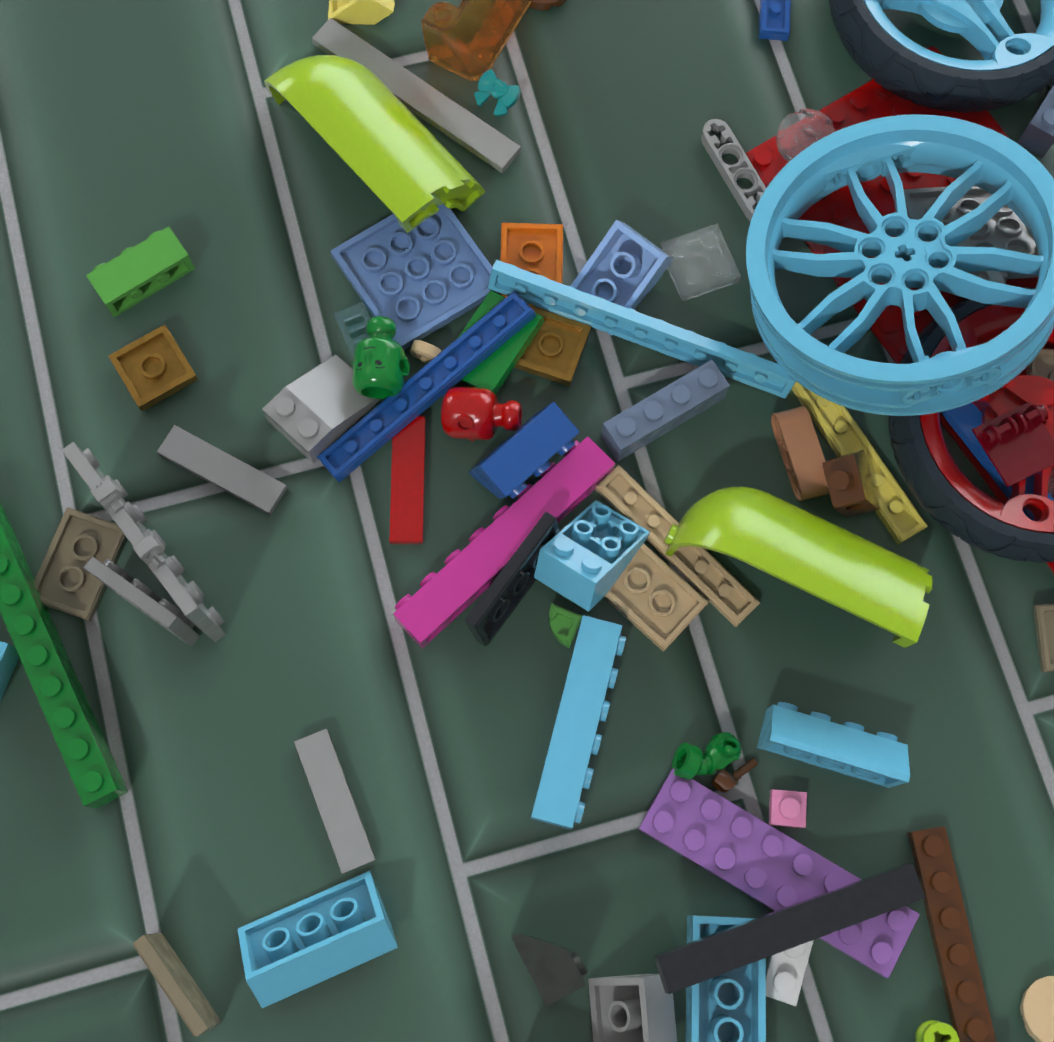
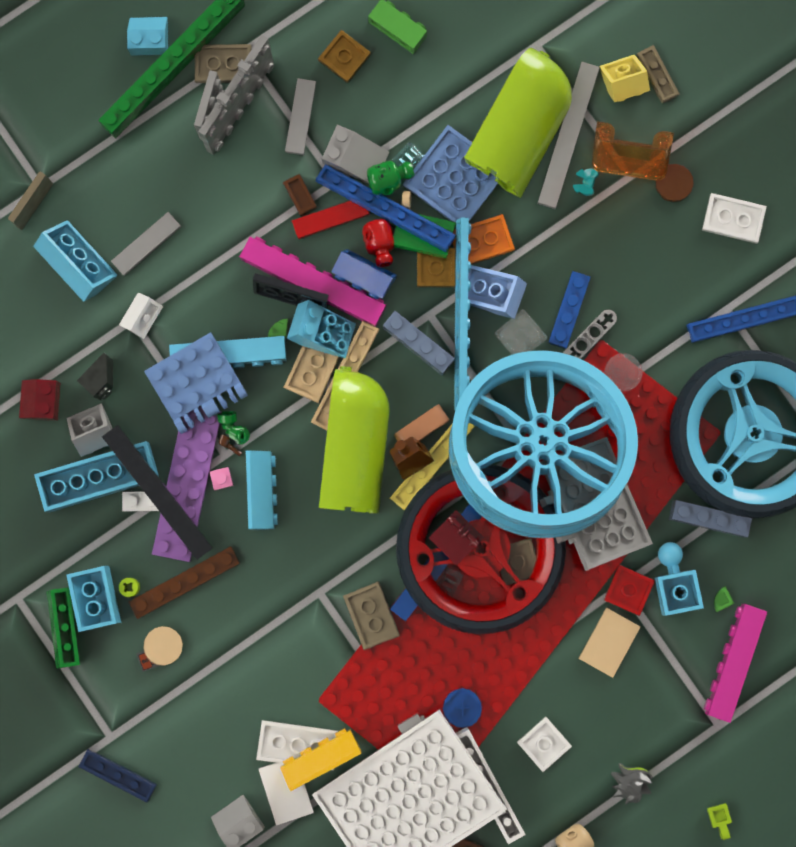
camera: 75 degrees right, 10 degrees up
none -> white panel [119,293,163,339]
none -> medium blue hinge [144,332,248,434]
none -> reddish brown tile [283,174,317,217]
none -> blue plate [548,271,590,349]

